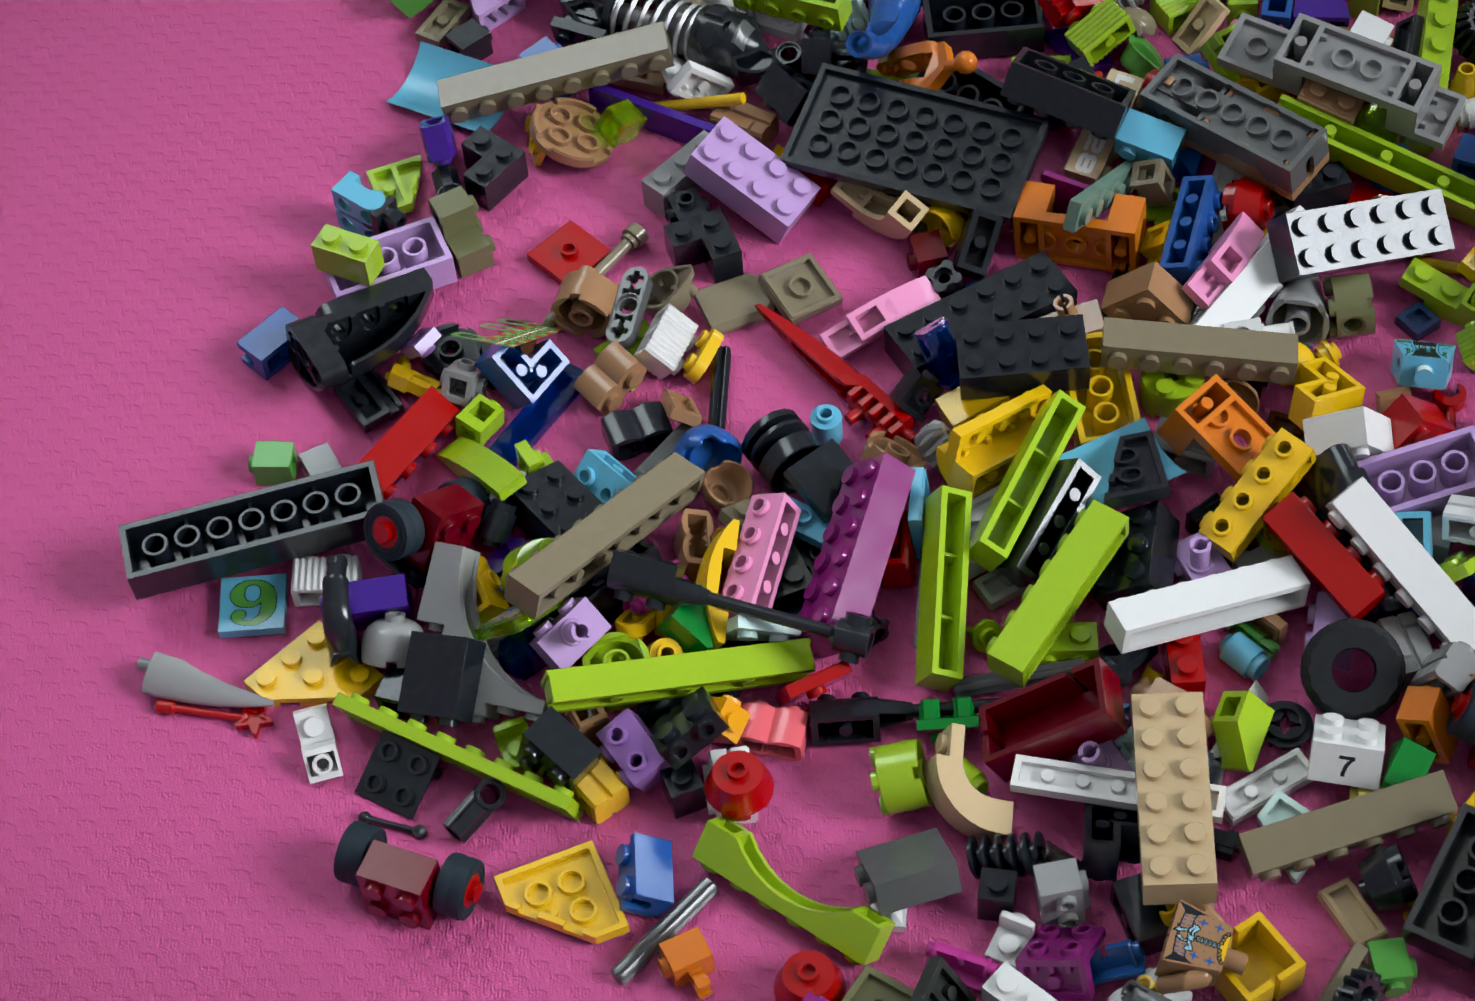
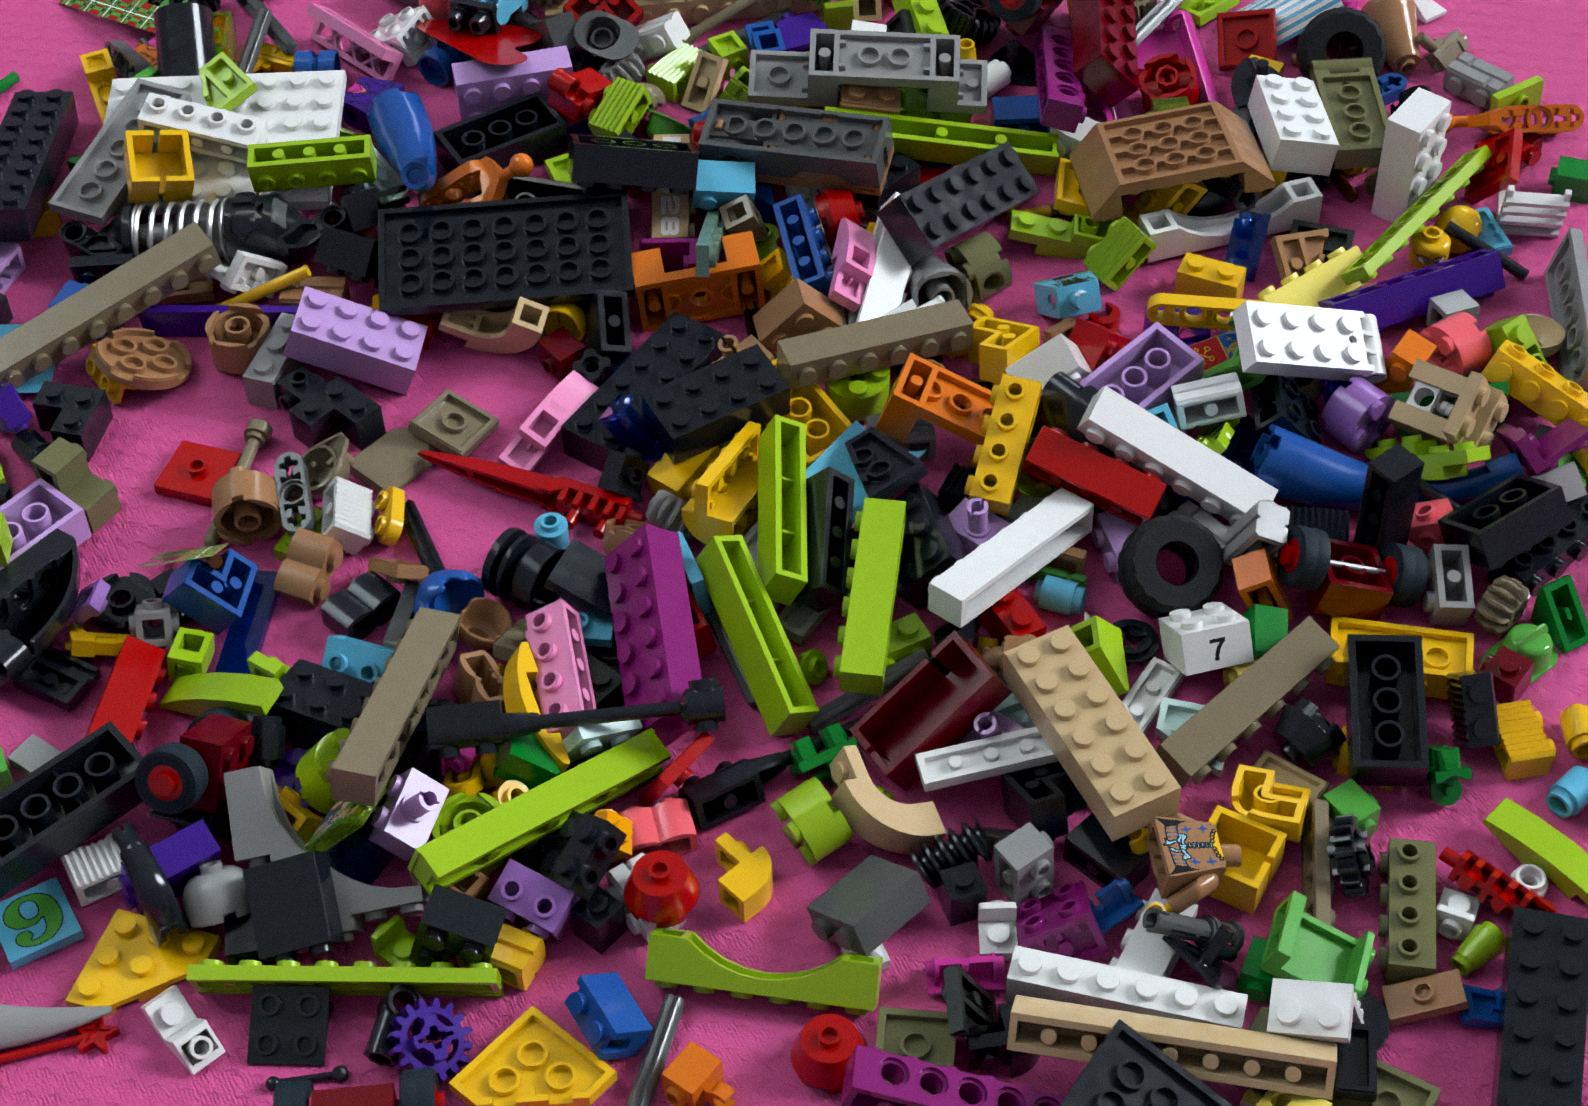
camera: 30 degrees left, 5 degrees down
clear neon green brick [594,99,647,148] -> none
dark blue tile [1395,301,1441,341] -> none
none -> medium nougat brick [205,303,271,374]
none -> dark purple gear [386,998,474,1084]
none -> yellow brick [715,832,773,923]
none -> yellow brick [1231,764,1311,843]

